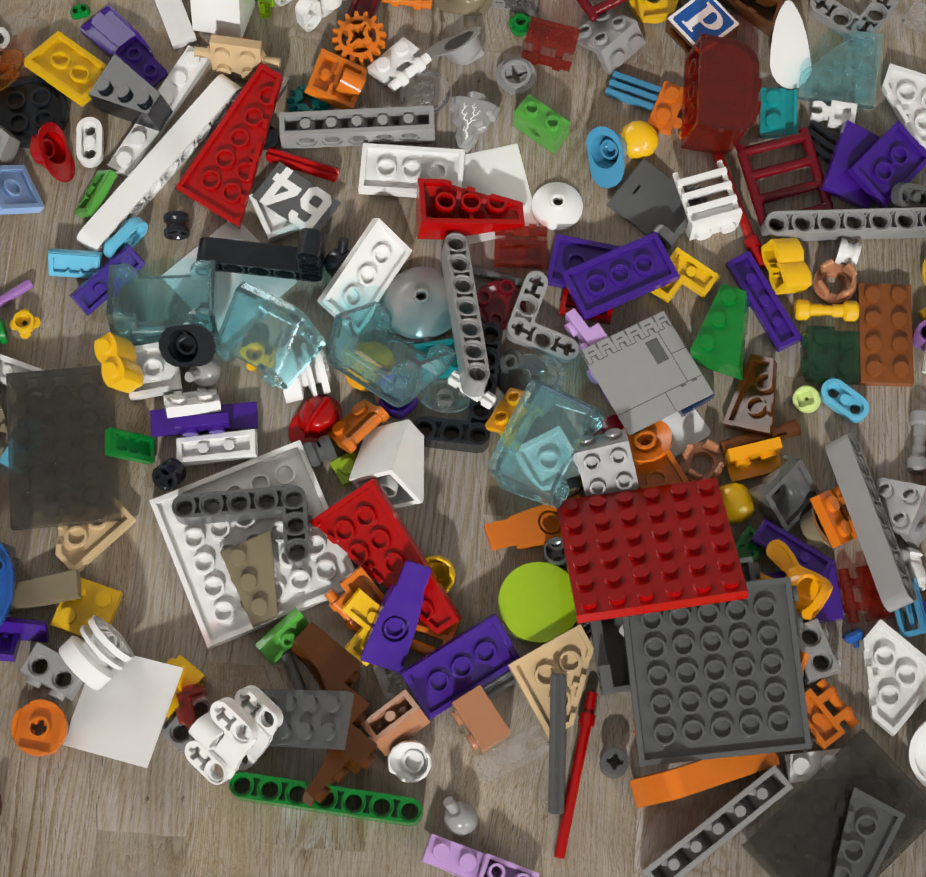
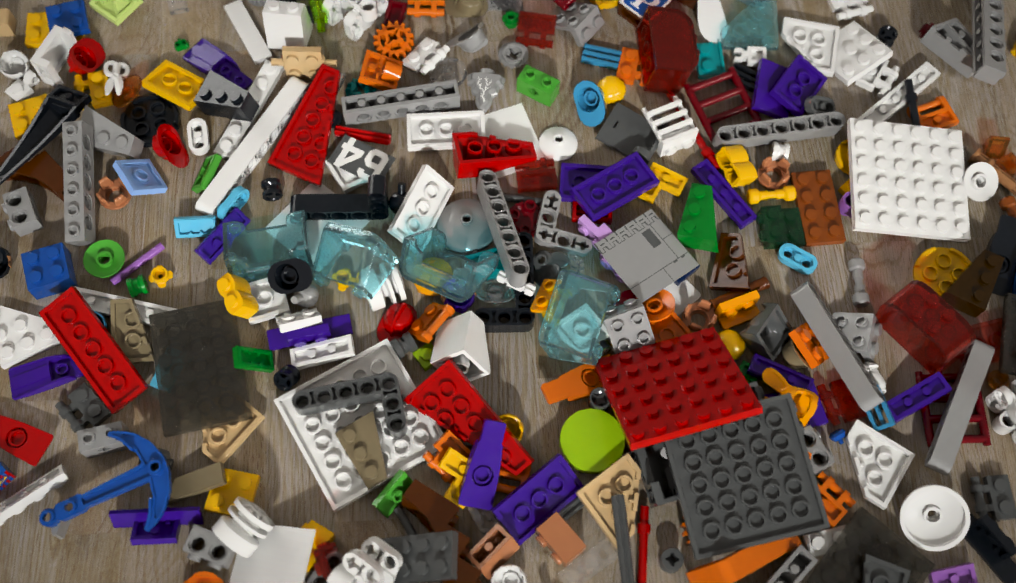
camera: 10 degrees left, 5 degrees down
yellowish green tile [792,385,821,413] -> none

